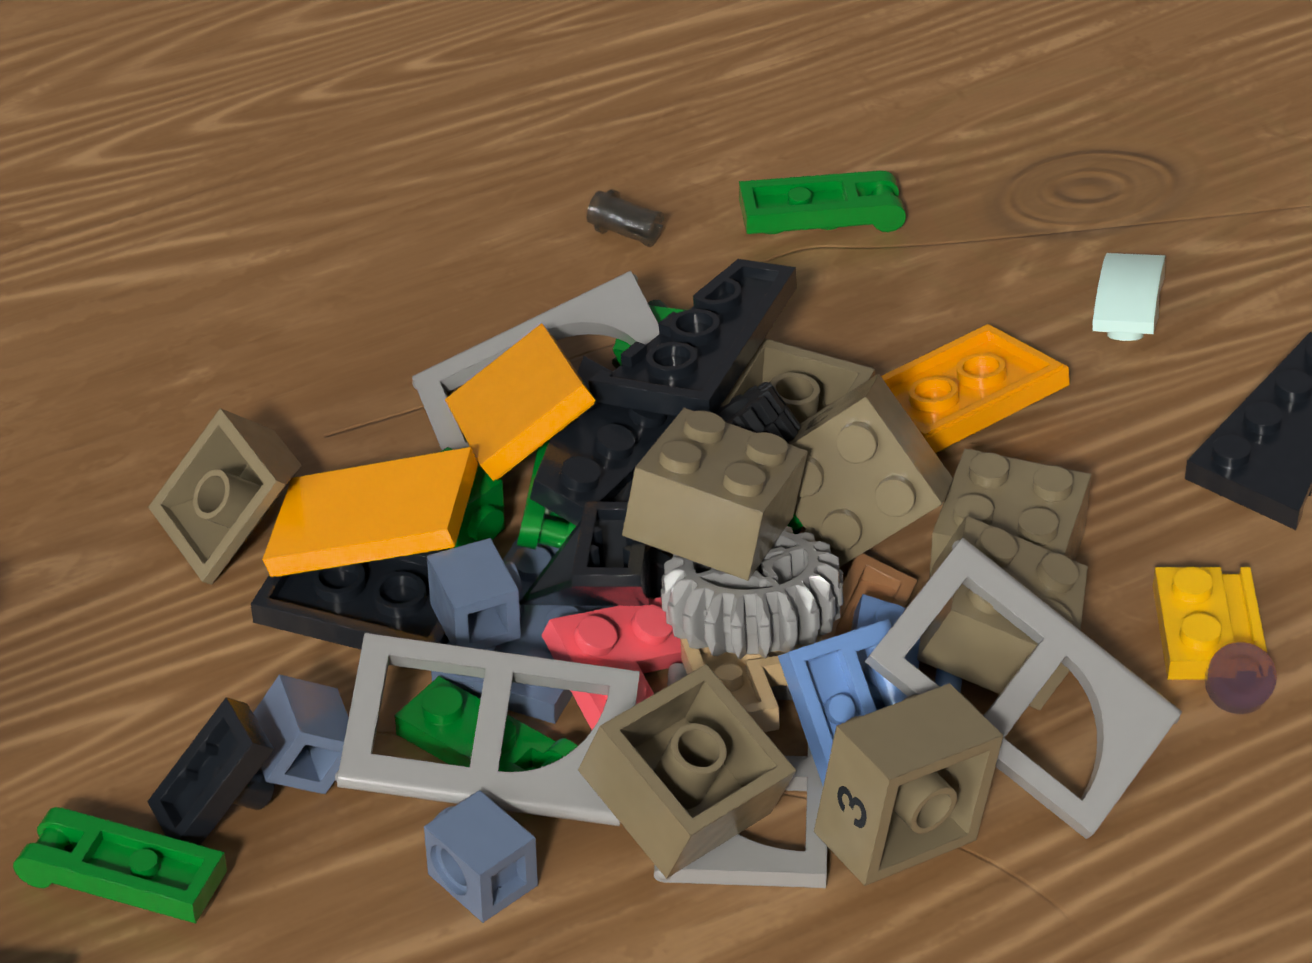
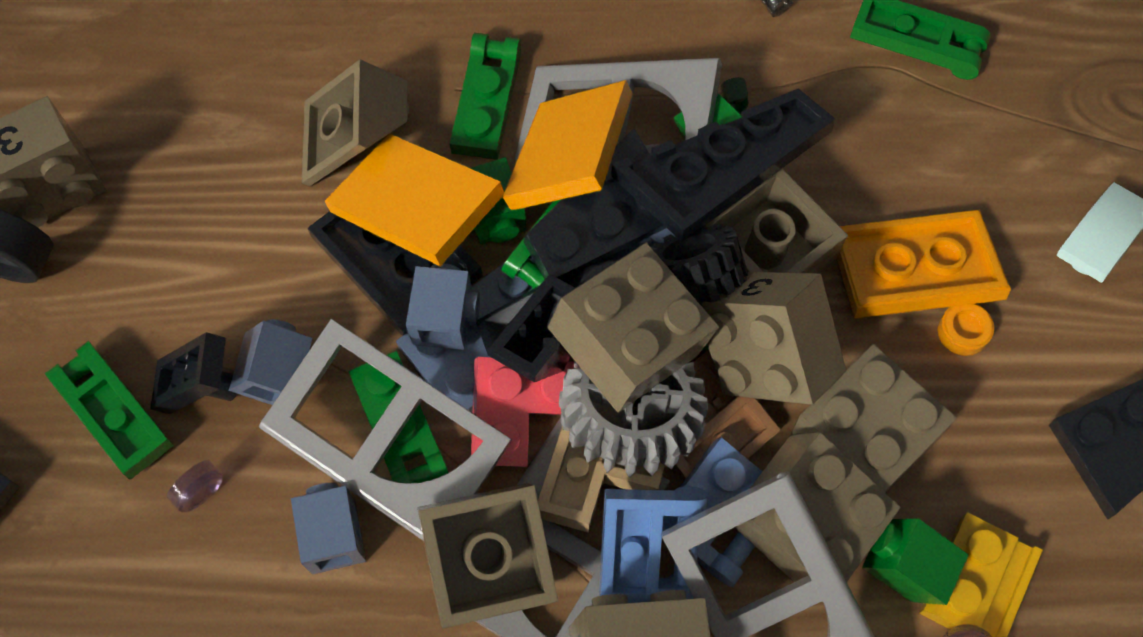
camera: 30 degrees right, 25 degrees up
none -> tile [167,460,223,512]
none -> green plate [449,32,521,160]
none -> green brick [862,518,969,605]
none -> light orange tile [937,304,994,356]

